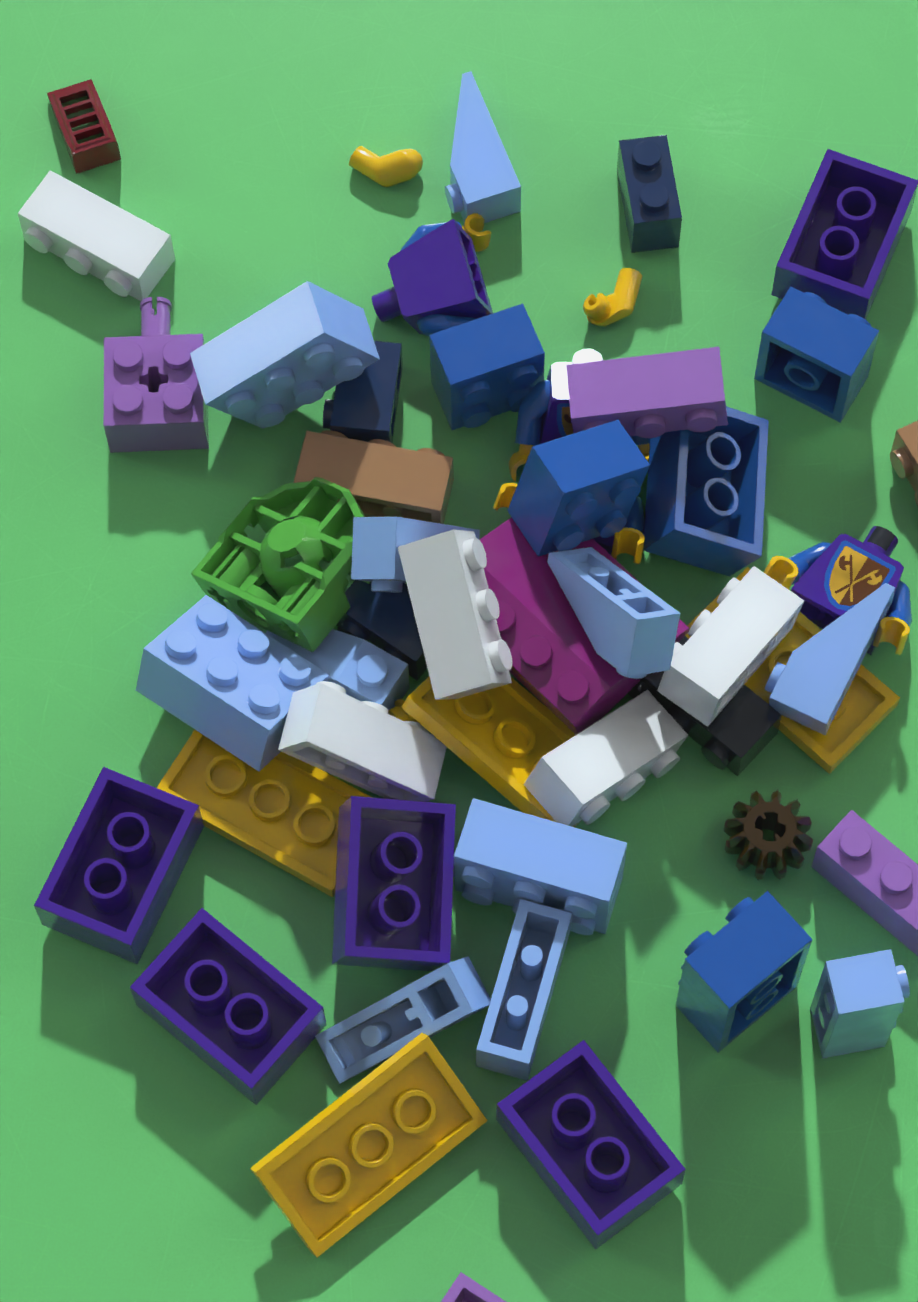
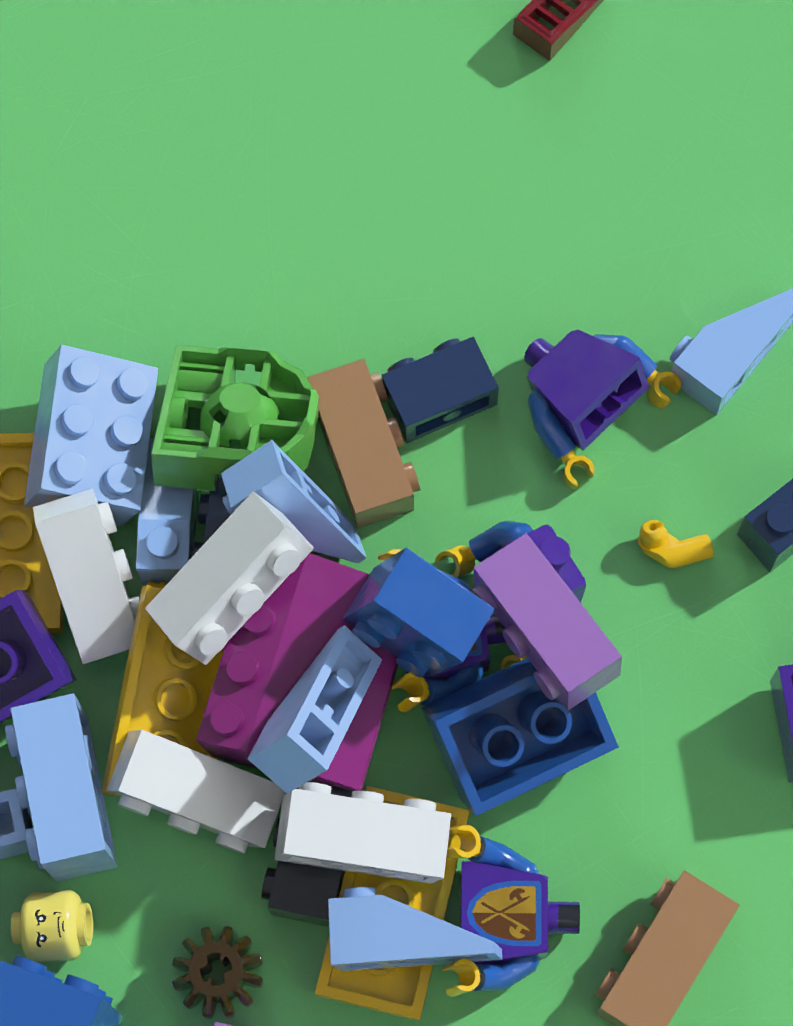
camera: 60 degrees right, 5 degrees up
white brick [18,170,175,301] -> none
medium lavender brick [103,297,209,453] -> none
light blue brick [190,281,380,429] -> none
yellow arm [349,146,423,187] -> none
blue brick [429,303,545,430] -> none
blue brick [754,286,879,423] -> none
none -> light yellow head [11,890,93,962]

